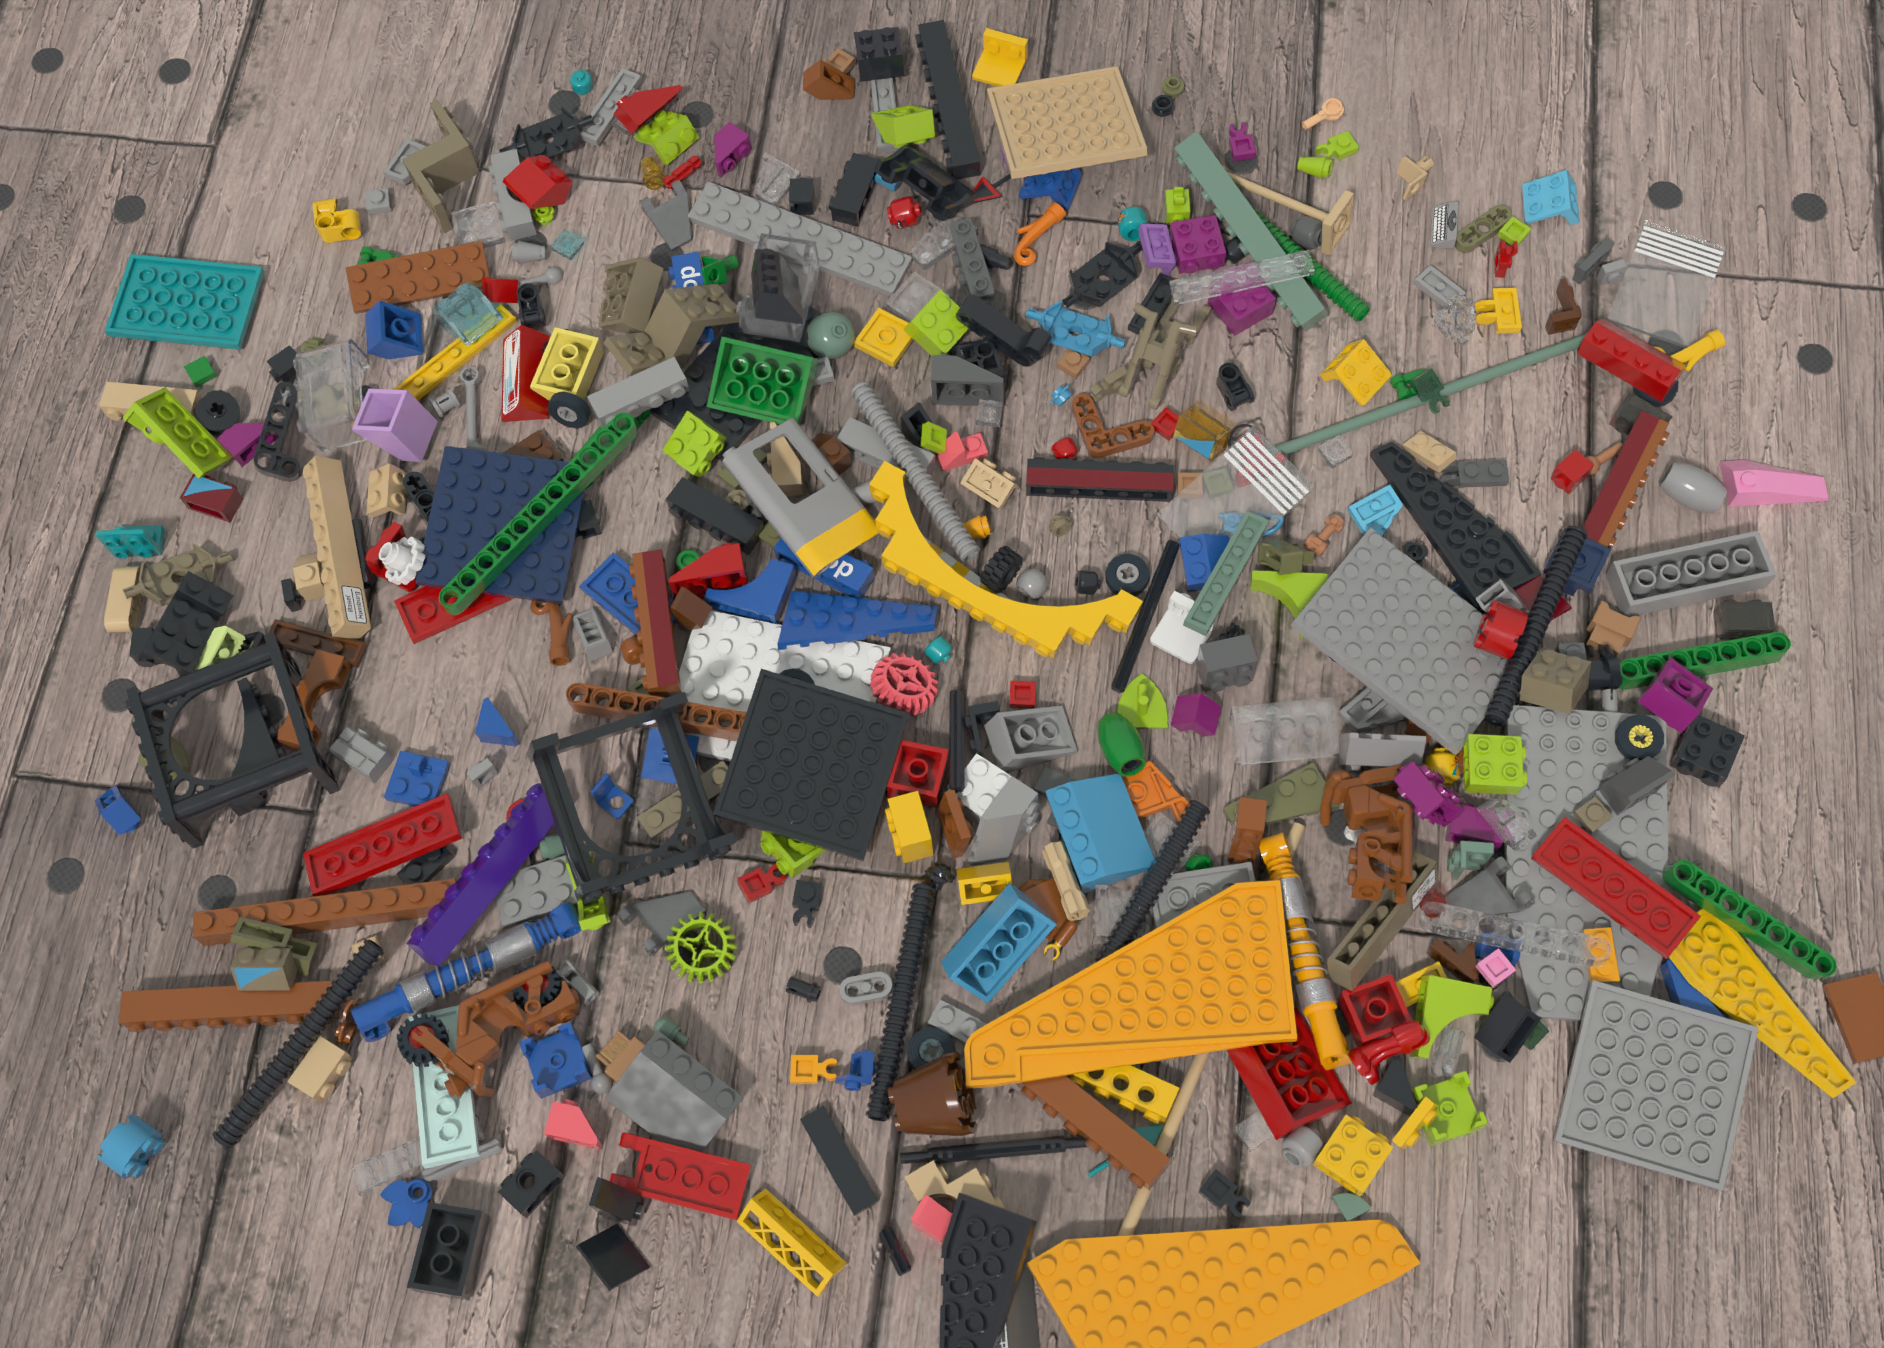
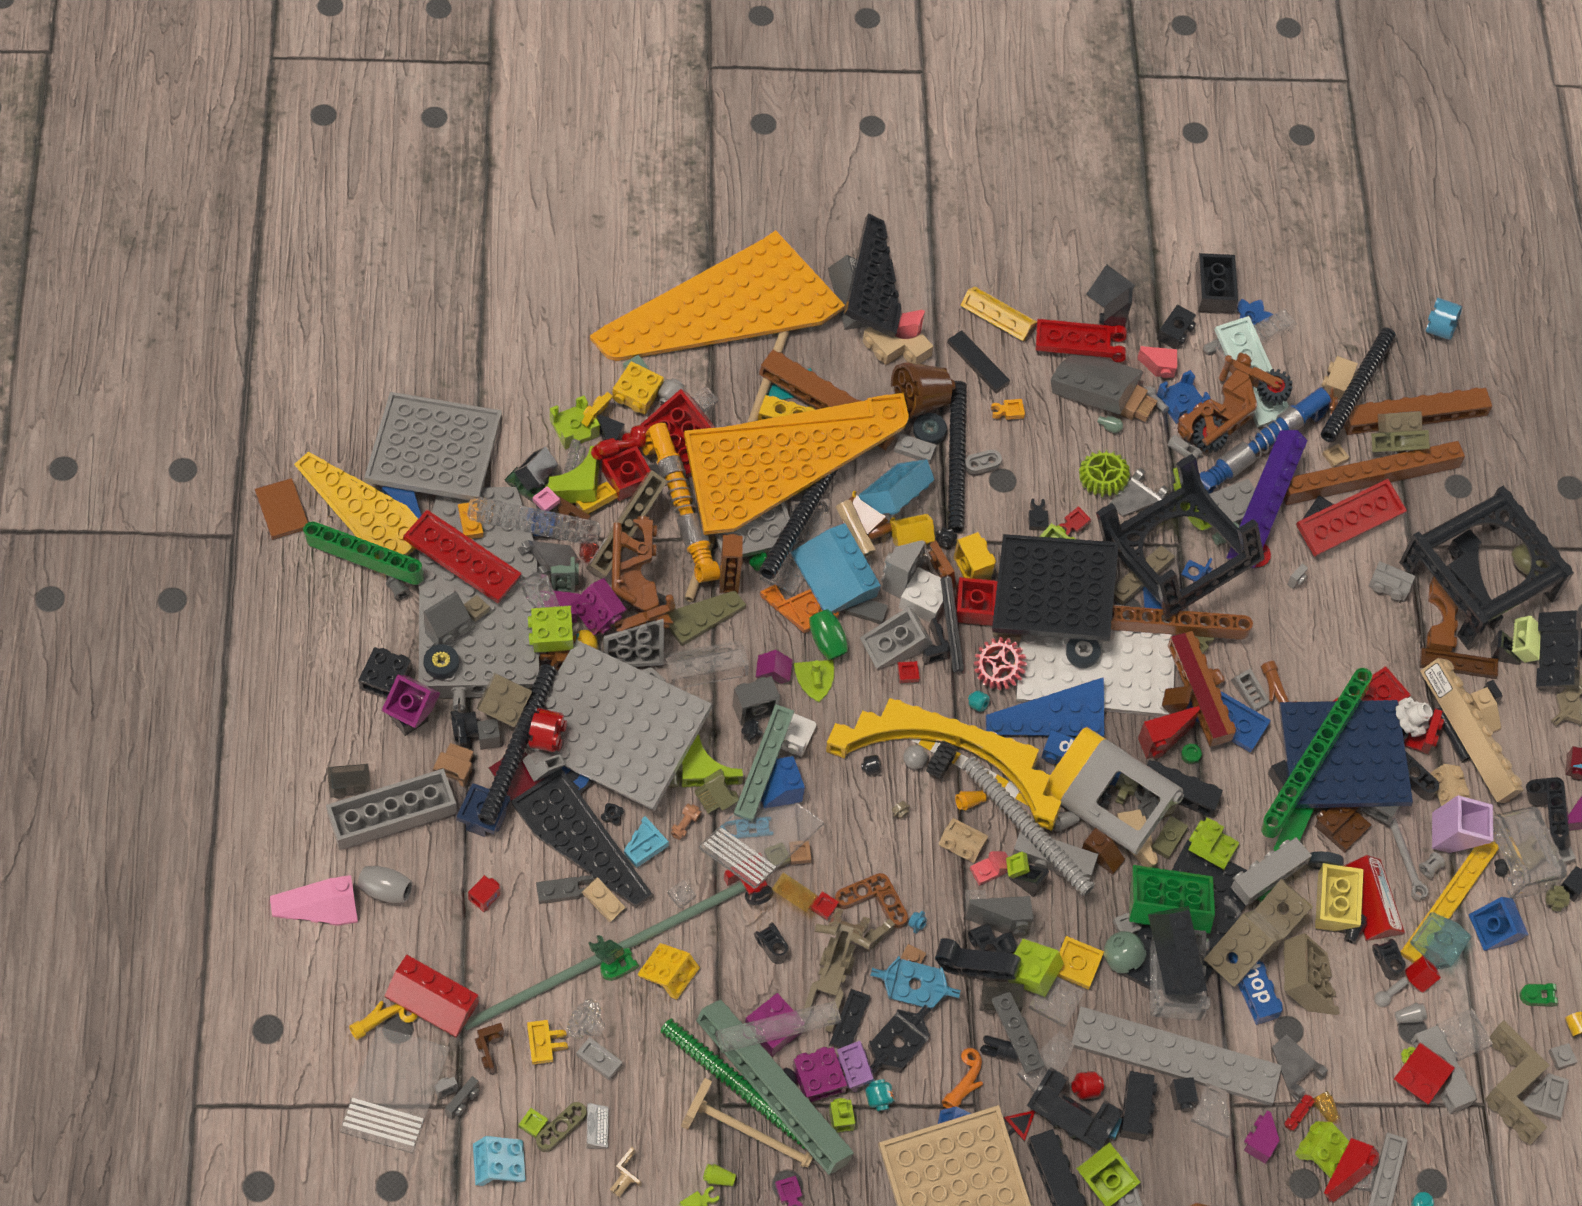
camera: 160 degrees right, 5 degrees down
blue slope [95,785,142,836] -> none
dark orange plate [345,241,490,314] -> none
blue hinge [384,751,450,807] -> none
blue slope [475,697,520,747] -> none
black plate [499,107,594,160] -> none
clear light blue plate [551,229,584,260] -> none
green bracket [701,255,738,285] -> none
blue arch [704,559,796,624] -> none
black pin [786,976,822,1003] -> none
blue bracket [835,1050,875,1091] -> none
black piece [879,1227,911,1276] -> none
black axle [900,1135,1087,1164] -> none
brick [1026,457,1174,502] -> none
red piece [1051,437,1078,460] -> none
black bush [1105,554,1150,596] -> none
black axle [1111,540,1179,693] -> none
black plate [1198,1169,1251,1219] -> none
dark grey head [1291,216,1323,250] -> none
red plate [1494,241,1518,278] -> none
brick [1582,411,1670,549] -> none
nougat bar [1585,442,1623,475] -> none
clear smoke brick [1609,392,1673,436] -> none
green beam [1619,632,1791,690] -> none

